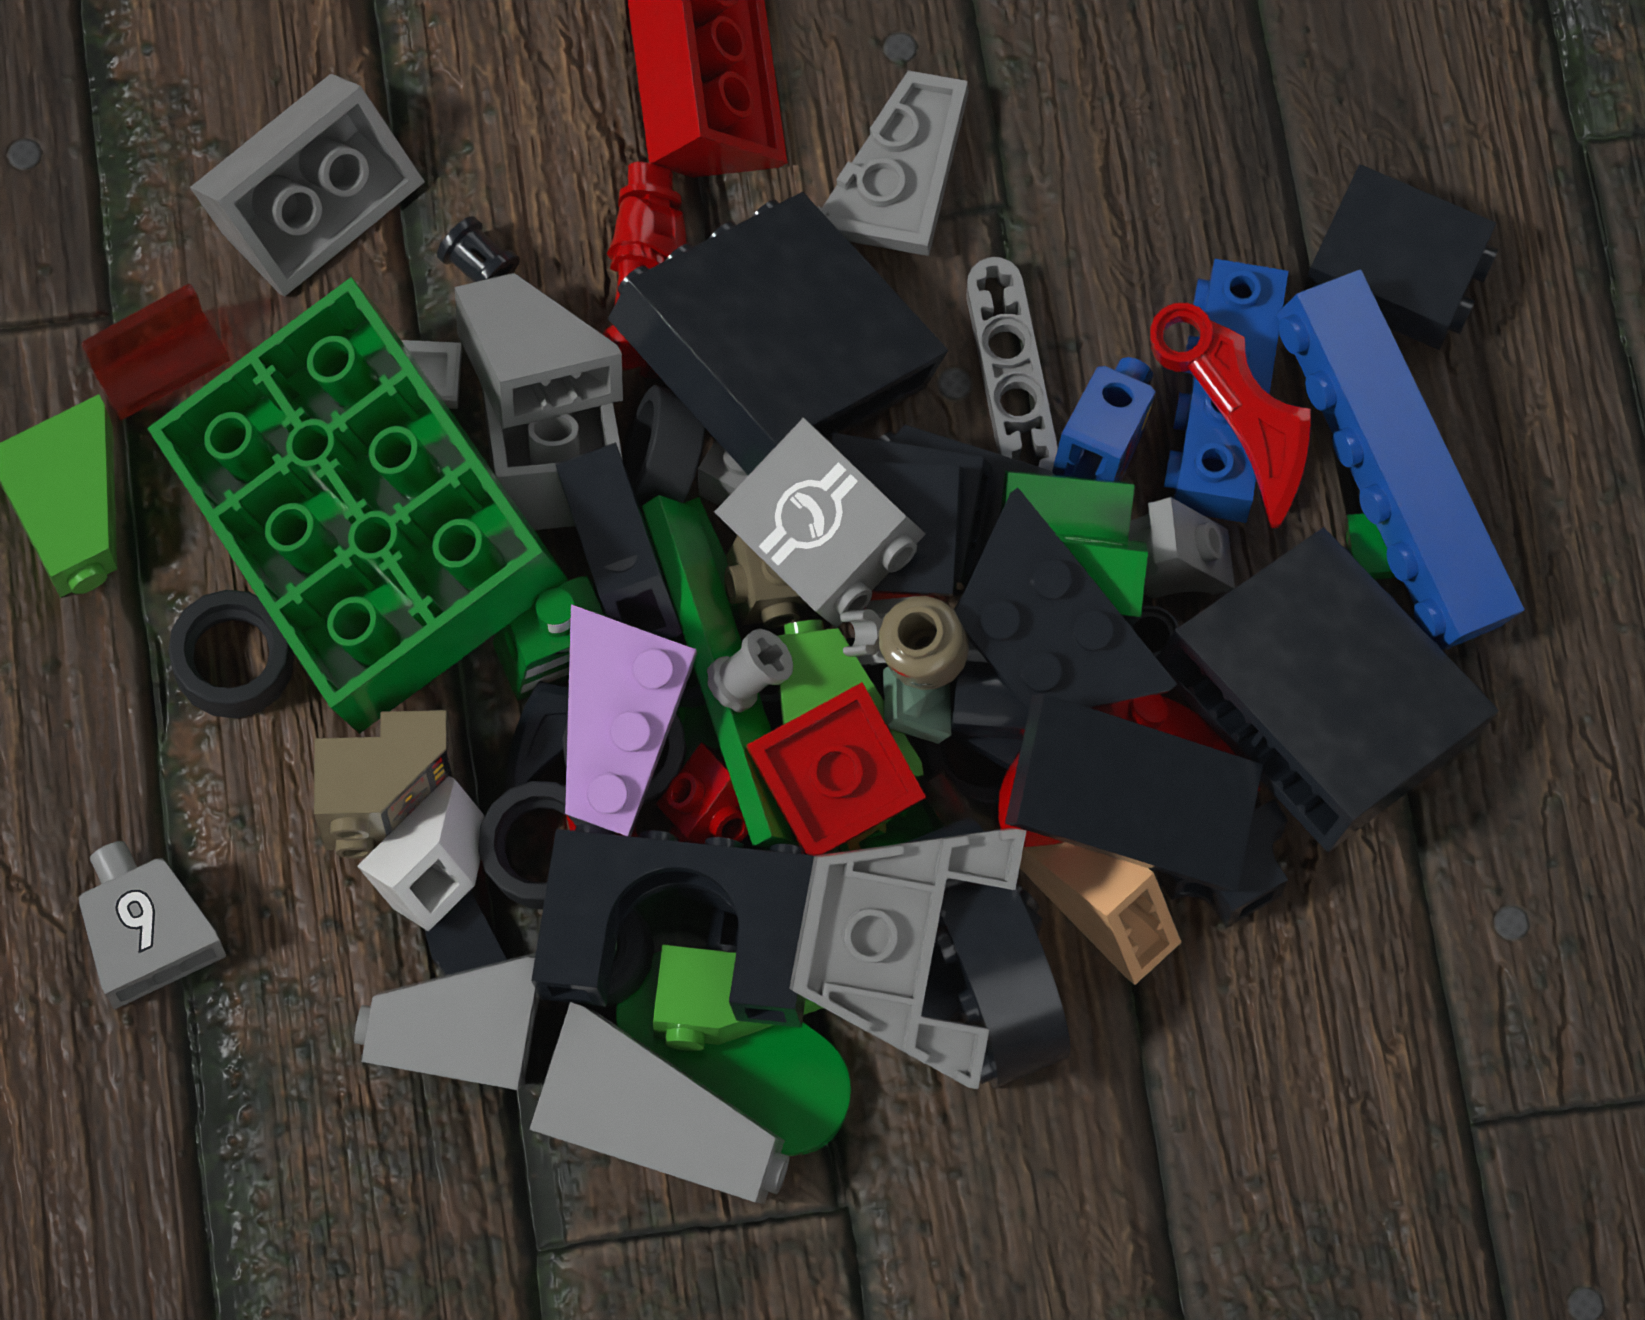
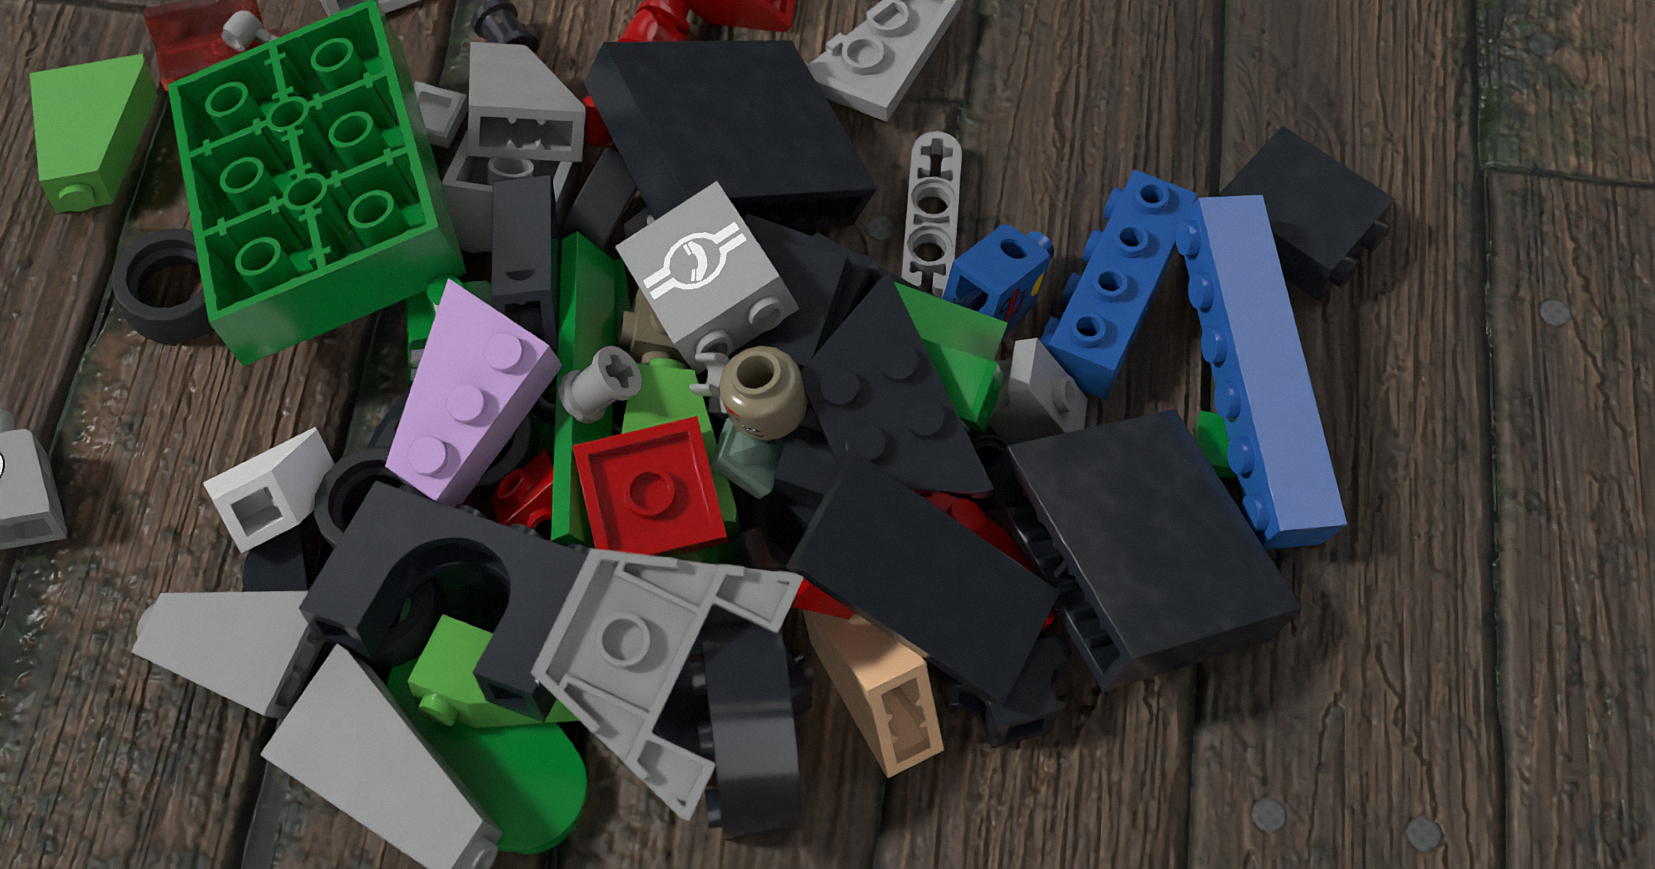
camera: 15 degrees right, 10 degrees down
dark tan piece [314,710,454,859] -> none
red piece [1150,303,1311,528] -> none
none -> light grey hand [222,11,279,52]

